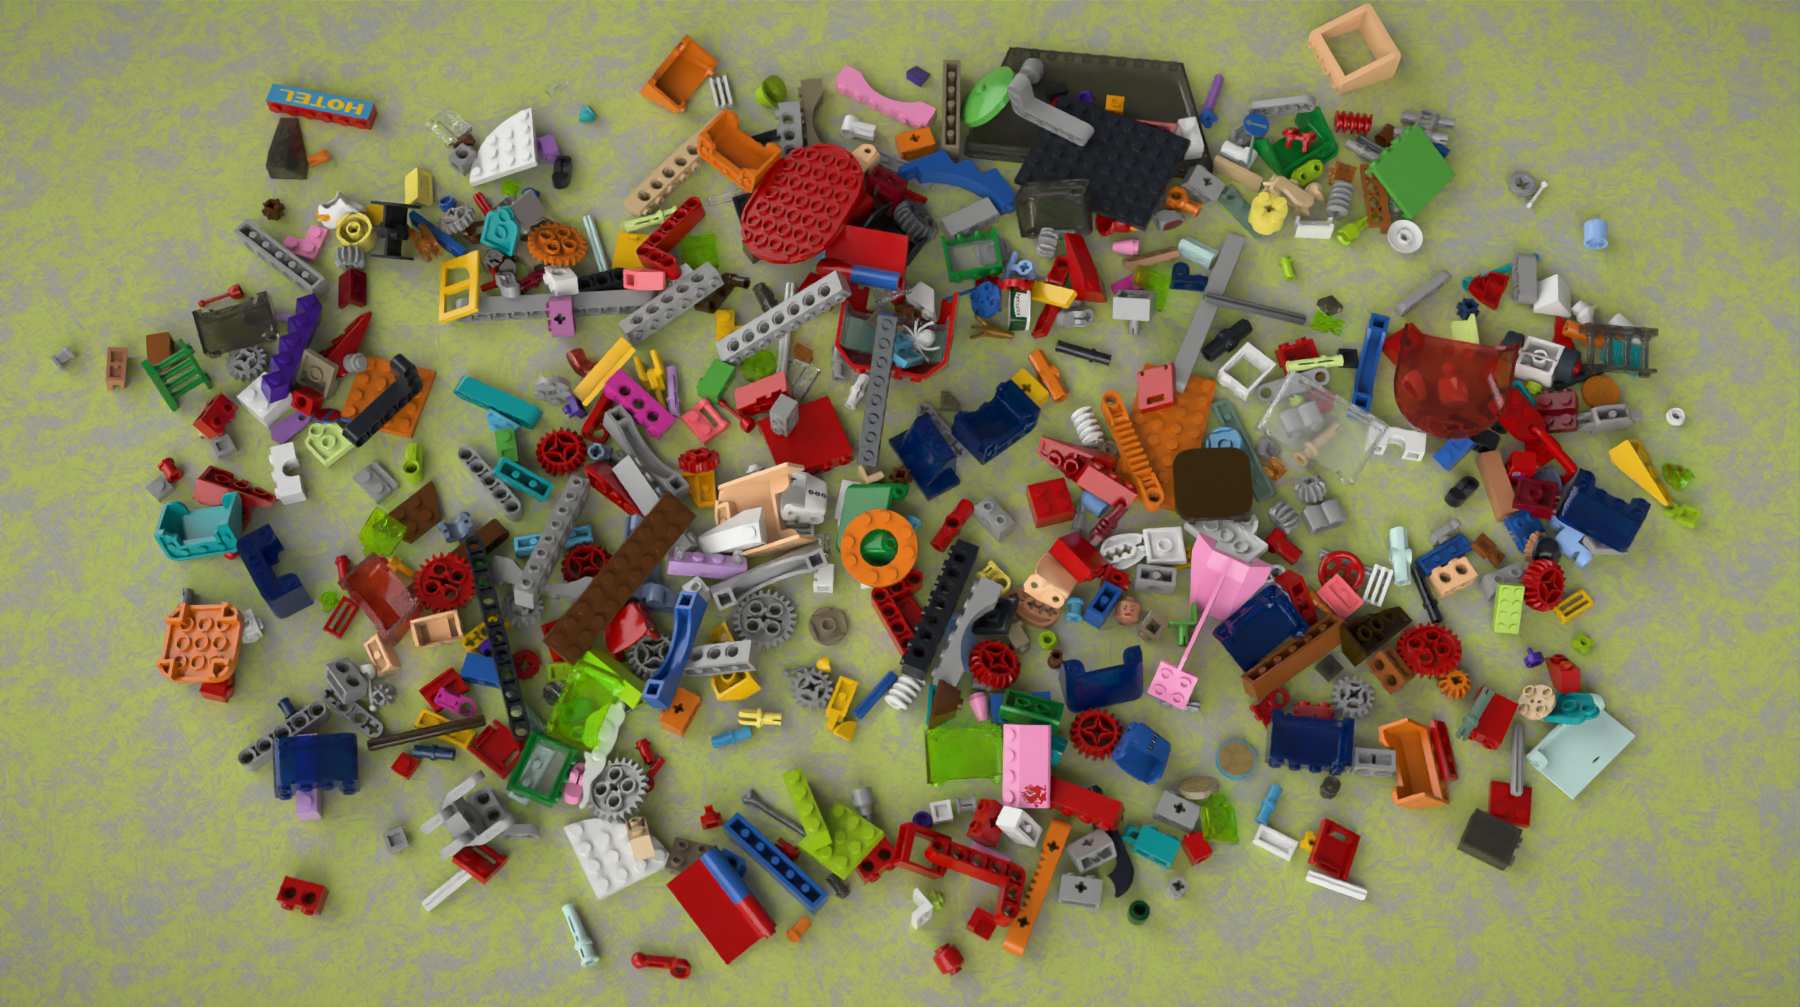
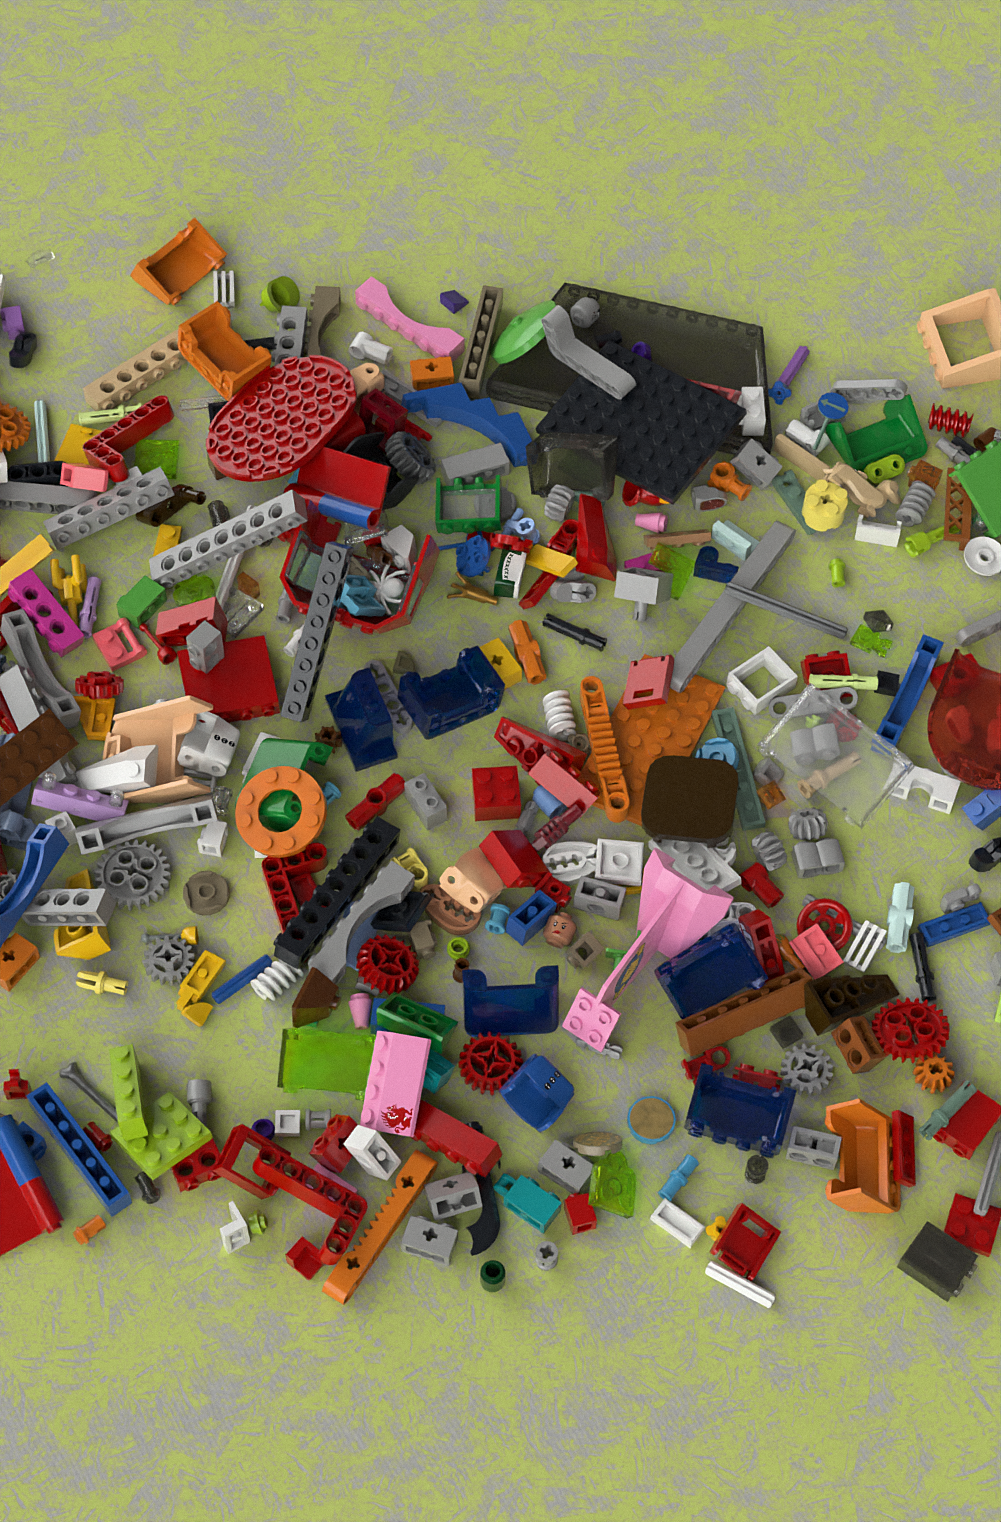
camera: 10 degrees right, 5 degrees down
teal plate [579,104,597,123] -> none
dark azure axle [711,725,752,748] -> none
tan panel [858,465,885,484] -> none
red head [933,943,964,976] -> none
light orange brick [1105,95,1125,116] -> none
black piece [1201,318,1253,363] -> none
red plate [1282,127,1317,153] -> none
light nougat brick [1428,557,1478,599] -> none

